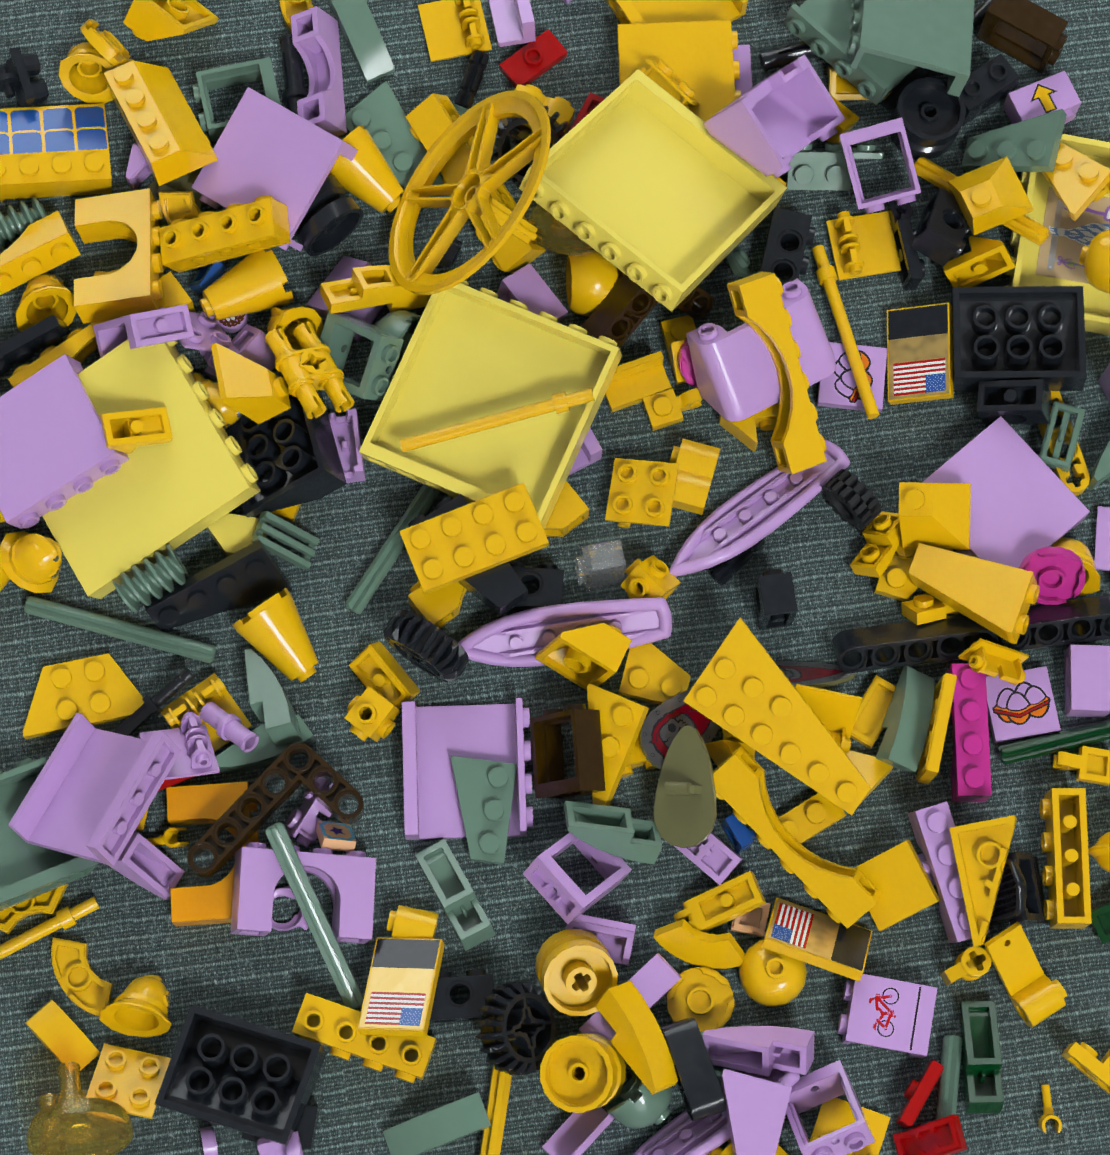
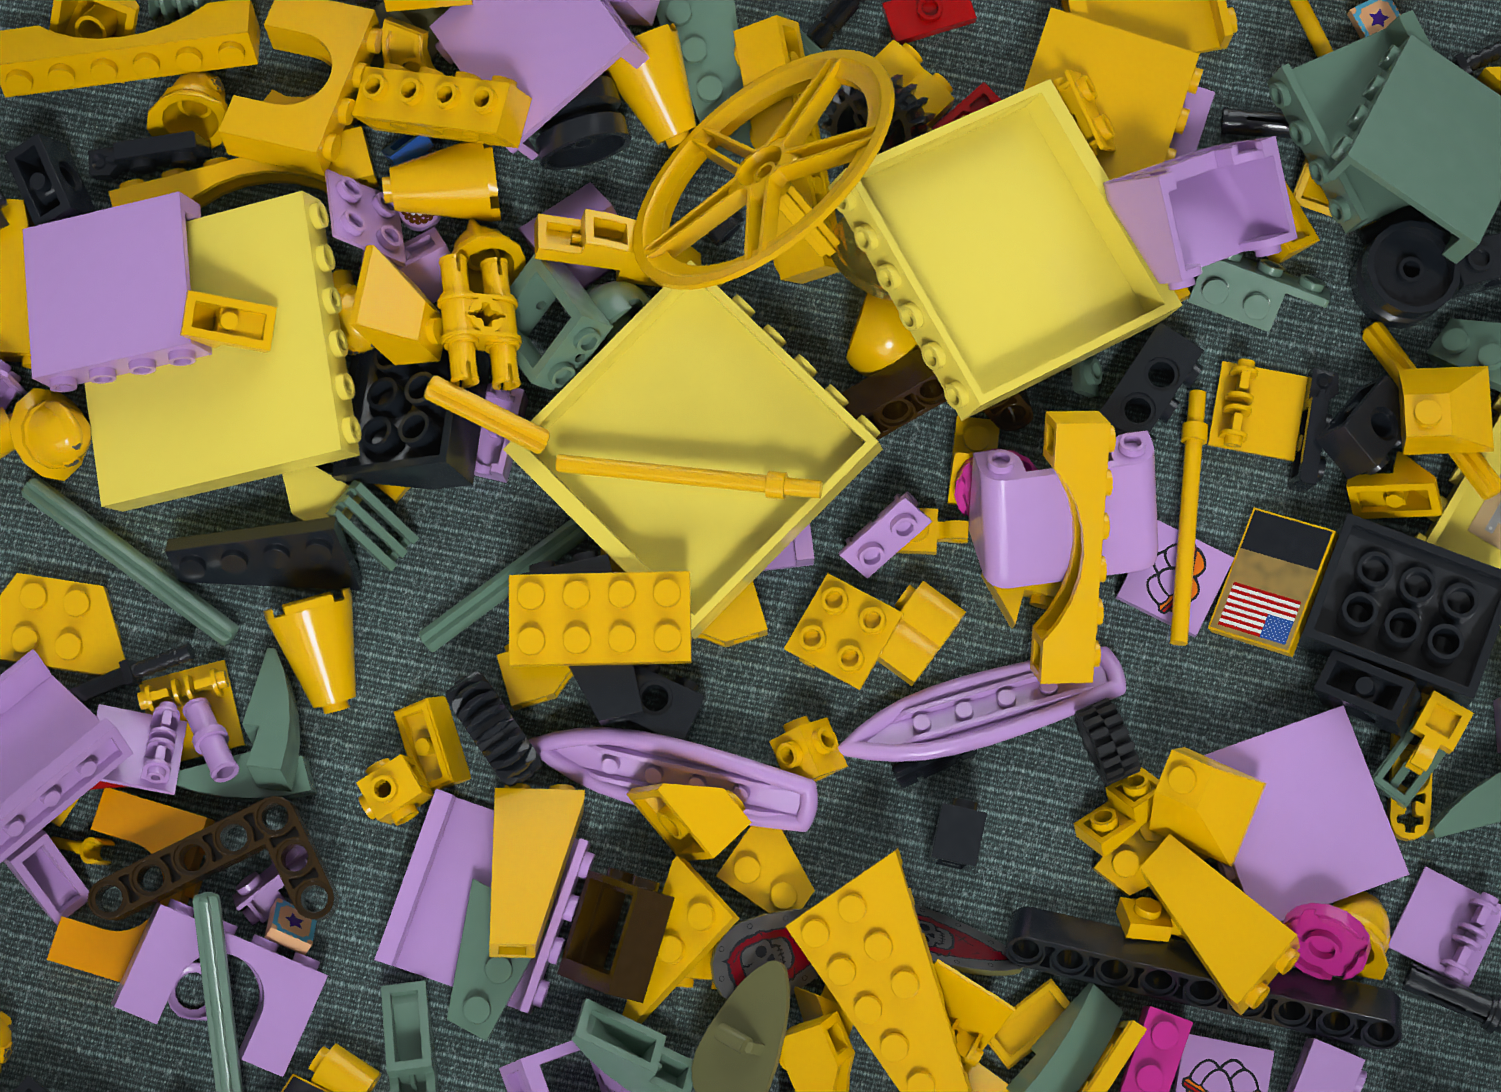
camera: 25 degrees right, 5 degrees up
lavender panel [93,304,195,358] -> none
sand green piece [112,544,188,613] -> none
lavender hinge [497,263,568,324] -> none
clear brick [575,539,626,593] -> none
yellow panel [604,351,672,413] -> none
lavender window [839,117,921,214] -> none
yellow hinge [958,638,1029,685] -> none
none -> yellow axle [424,376,550,454]
none -> yellow slope [489,783,585,958]
none -> lavender hinge [839,491,932,579]
none -> yellow plate [1404,690,1474,775]

